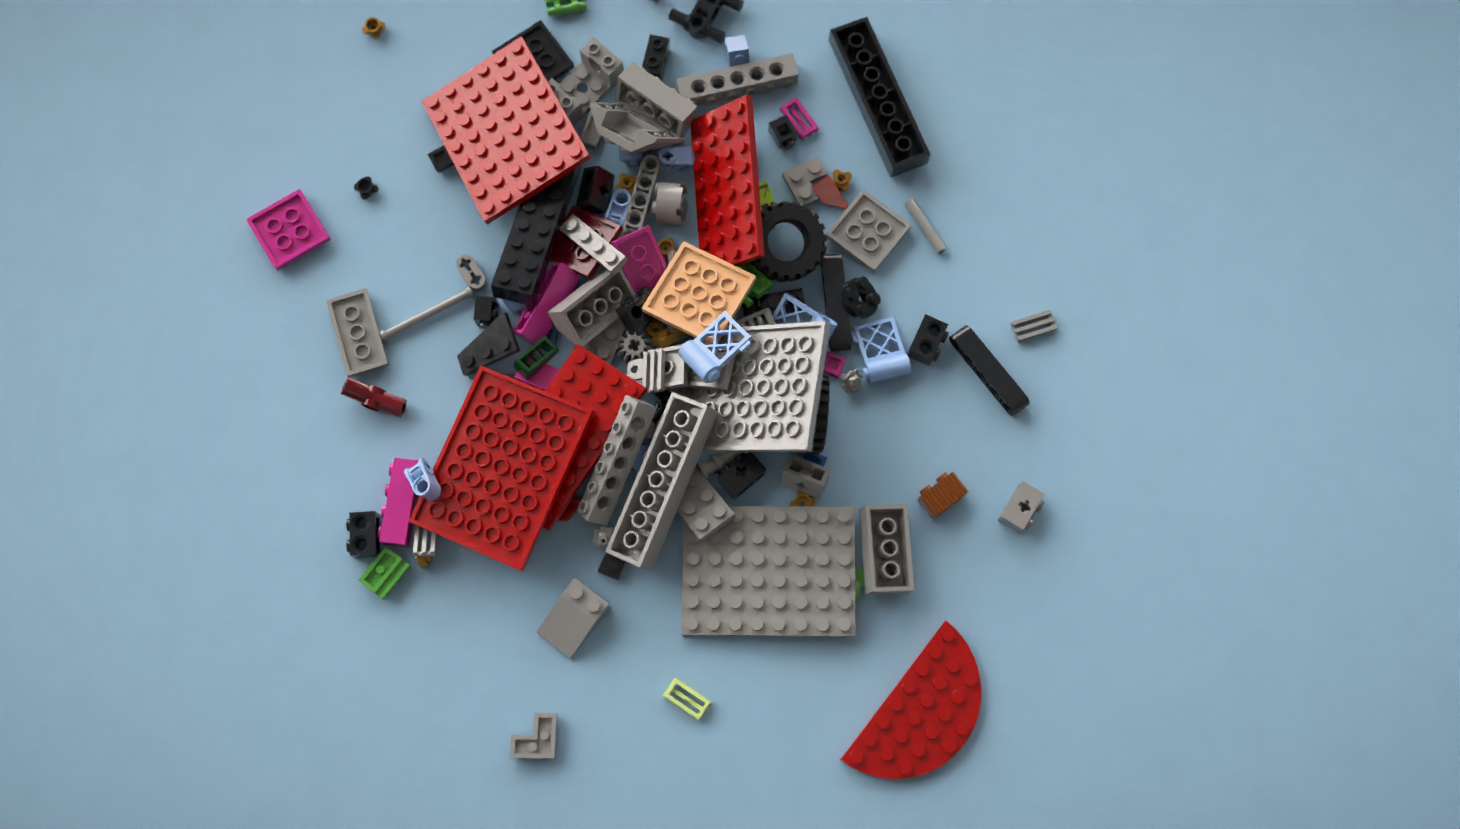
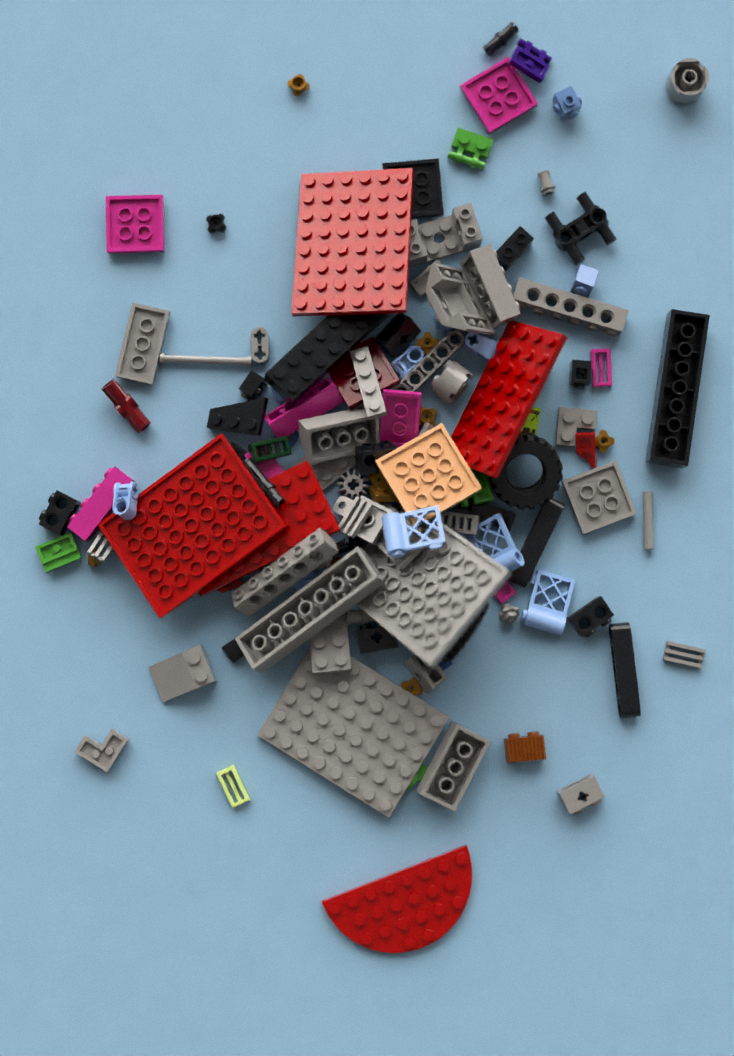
camera: 30 degrees right, 10 degrees up
black plate [427,145,454,173] -> none
light grey plant [592,525,614,550] -> none
black plate [841,276,881,319] -> none
none -> black pin [243,458,286,508]

